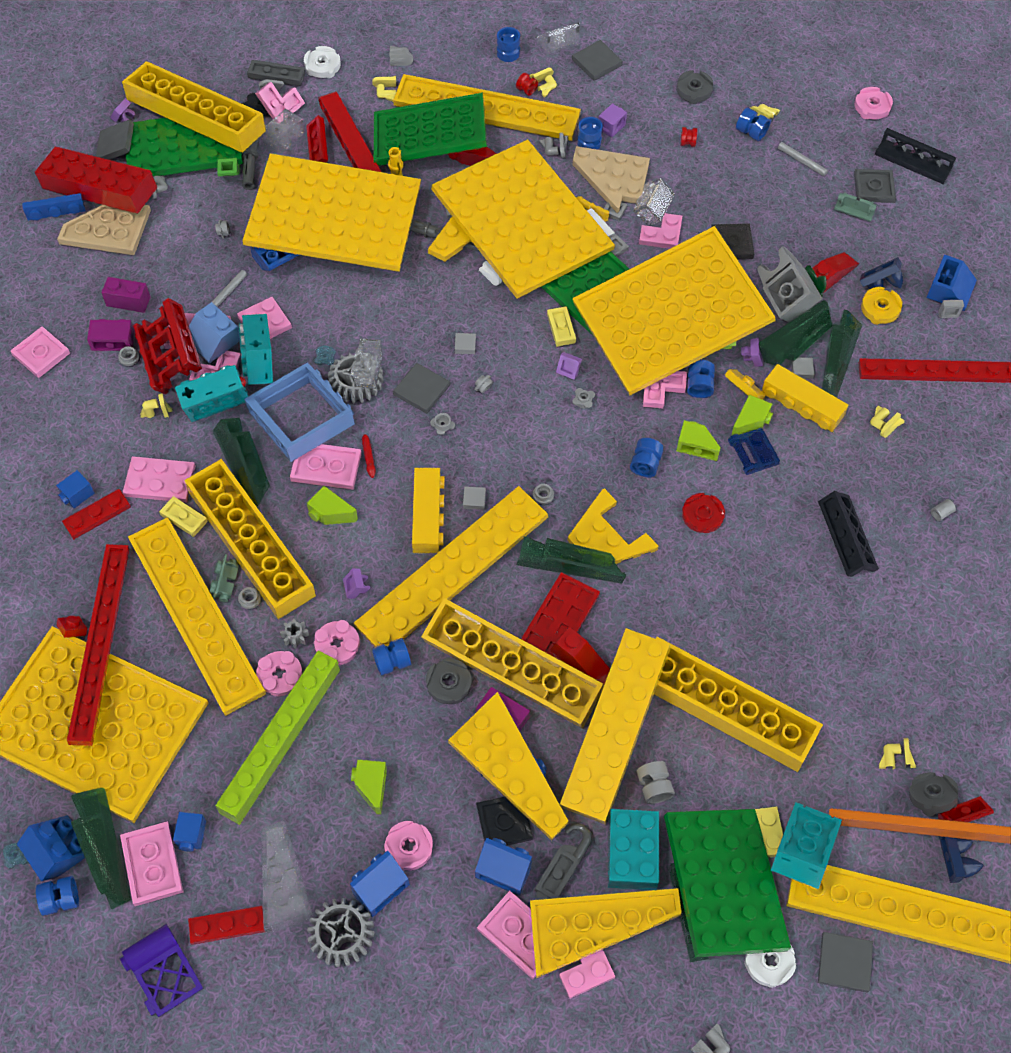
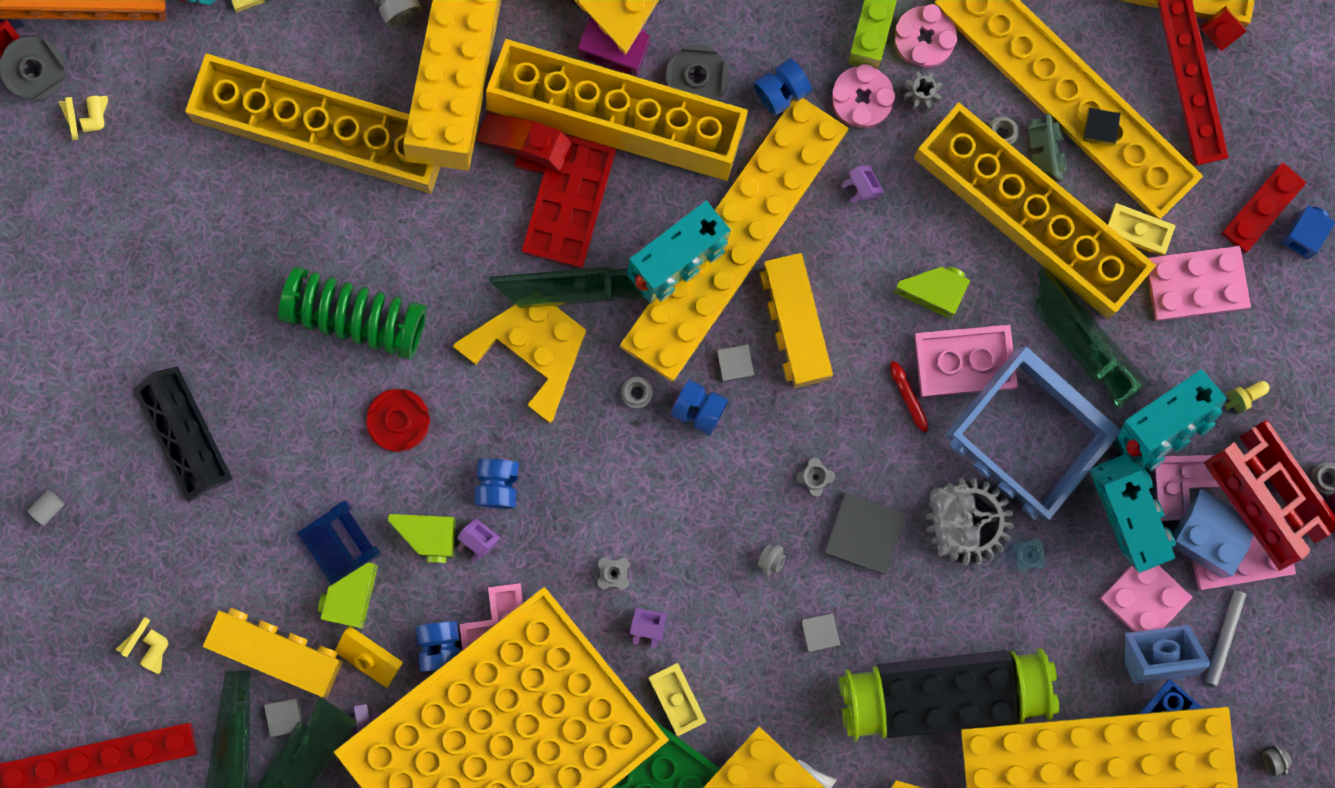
camera: 165 degrees right, 20 degrees up
none -> green piece [278,266,427,360]
none -> medium lavender tile [457,518,501,563]
none -> teal piece [626,200,731,304]
none -> blue wheel [670,379,729,436]
none -> black brick [838,648,1059,742]
none -> black tile [1083,108,1121,146]
none -> medium blue slope [1125,625,1210,684]

